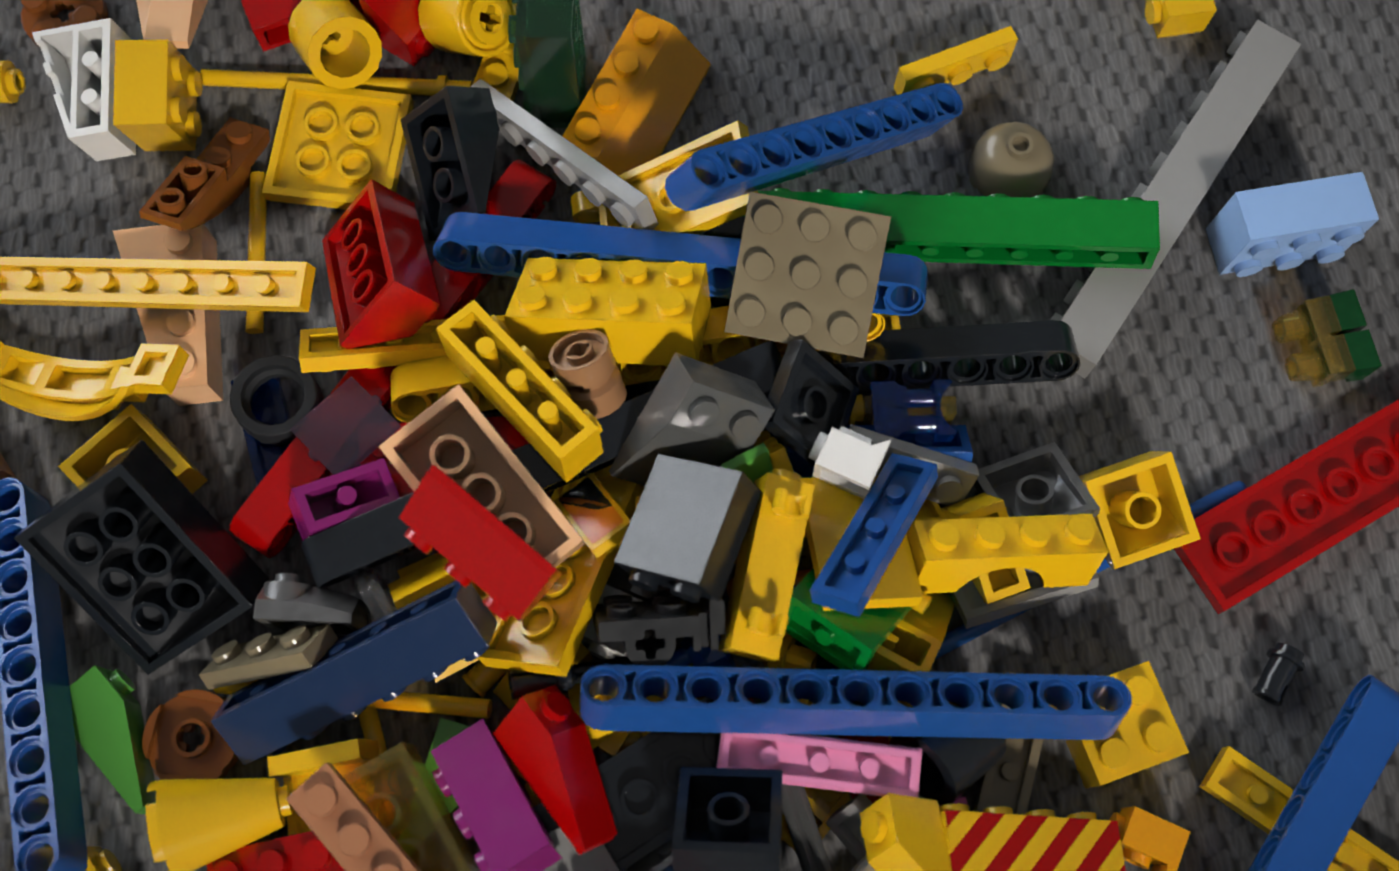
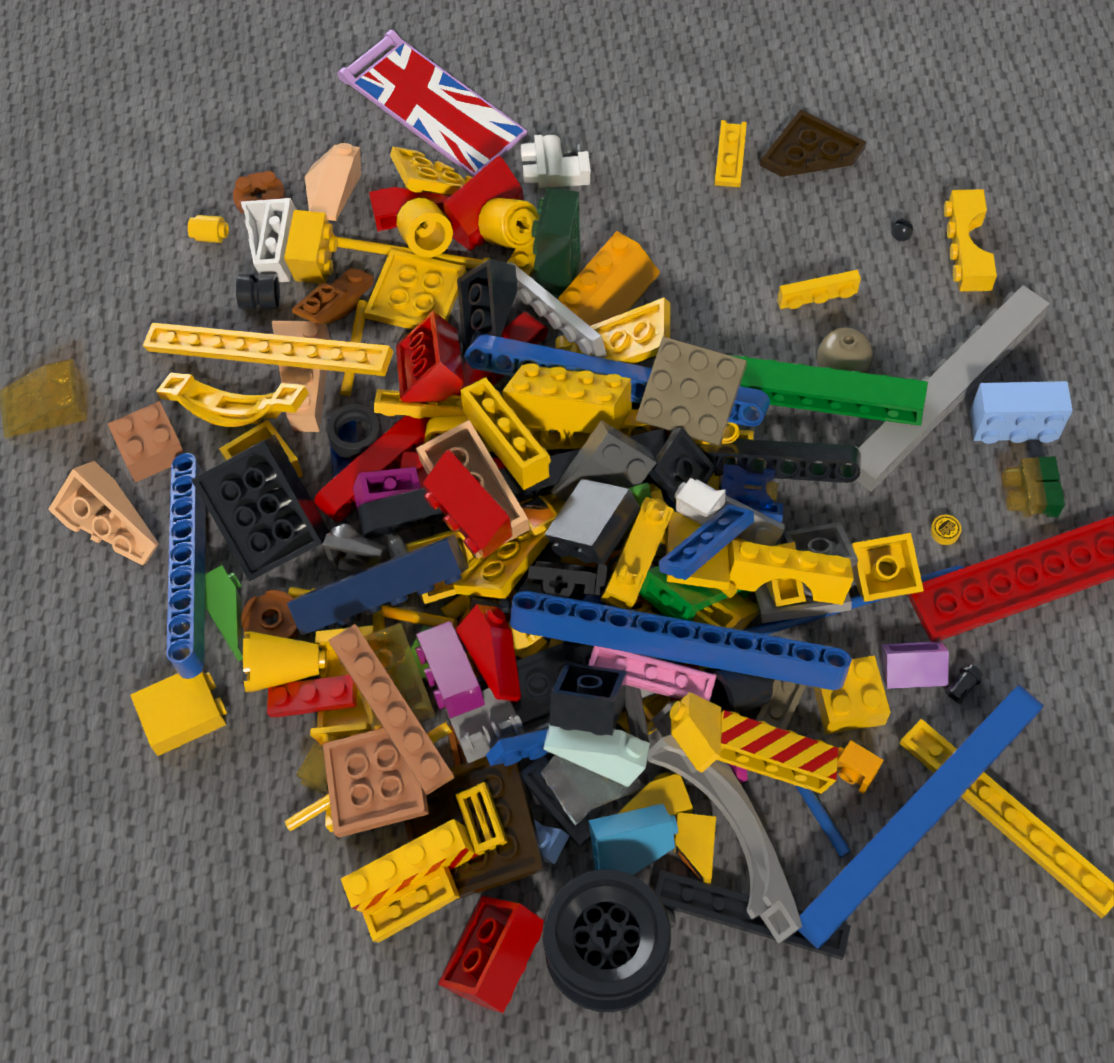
camera: 15 degrees right, 10 degrees down
dark tan plate [199,623,338,690] -> none
piece [290,376,401,475] -> none
medium nougat wheel [548,329,627,419] -> none
blue beam [665,83,963,211] -> none
none -> black wheel [236,274,280,309]
none -> medium lavender brick [881,642,949,689]
none -> tile [930,515,961,545]

